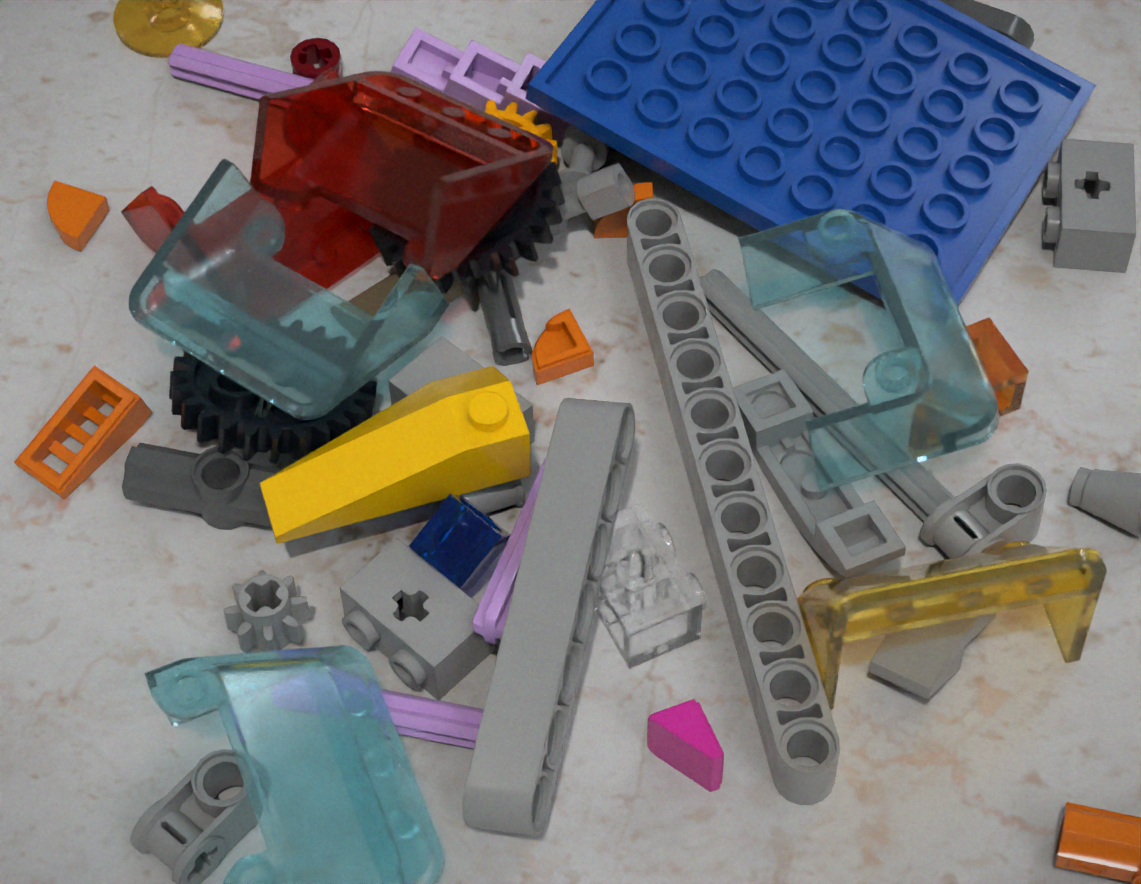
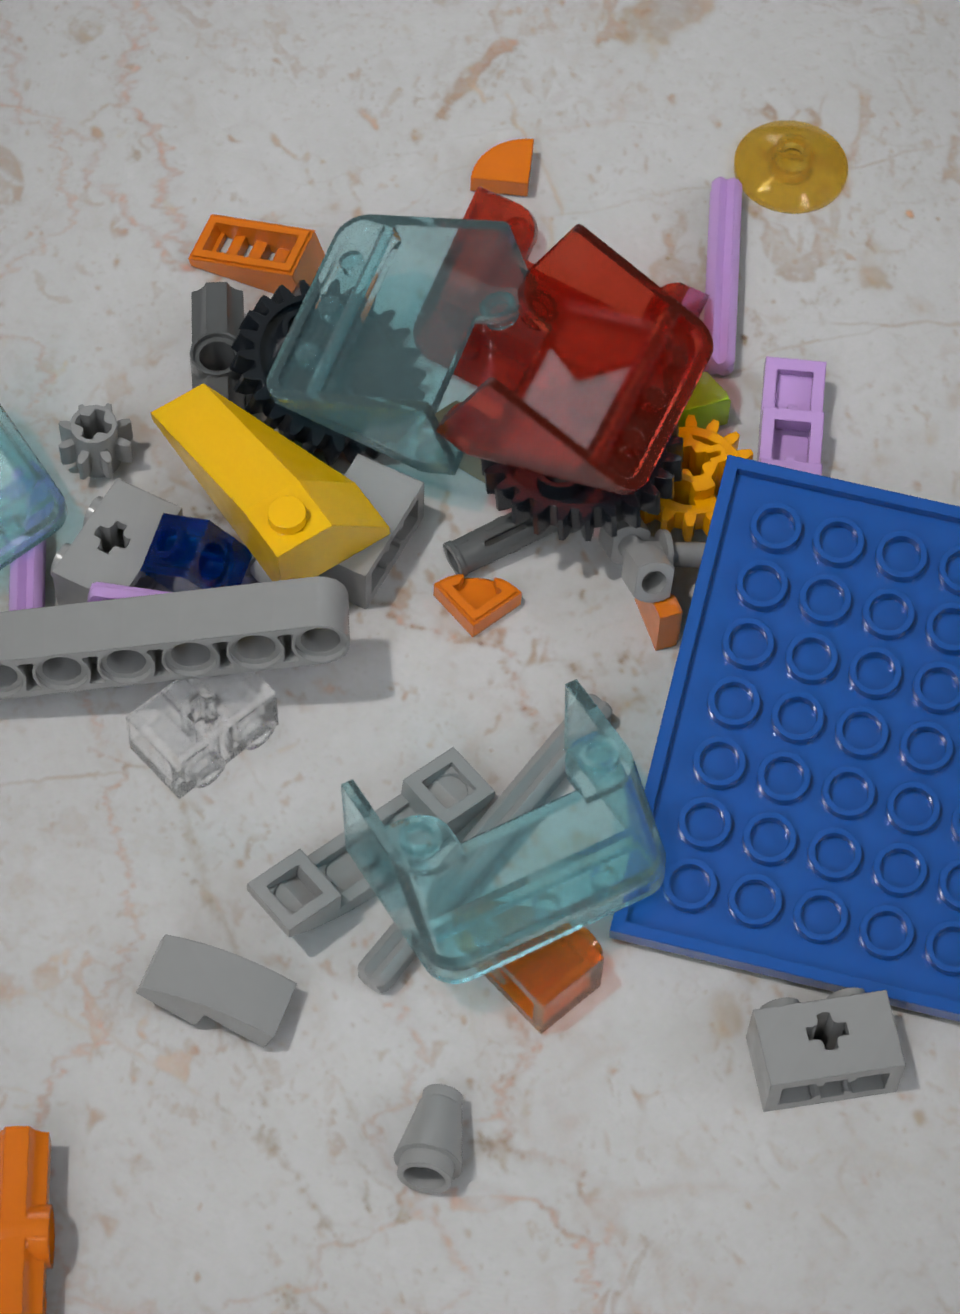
camera: 70 degrees right, 5 degrees up
dark red bush [290,38,343,86] -> none
light grey beam [627,198,840,805] -> none
dark pink slope [647,699,724,792] -> none
clear yellow windscreen [797,541,1107,710] -> none
light grey piece [920,463,1047,583] -> none

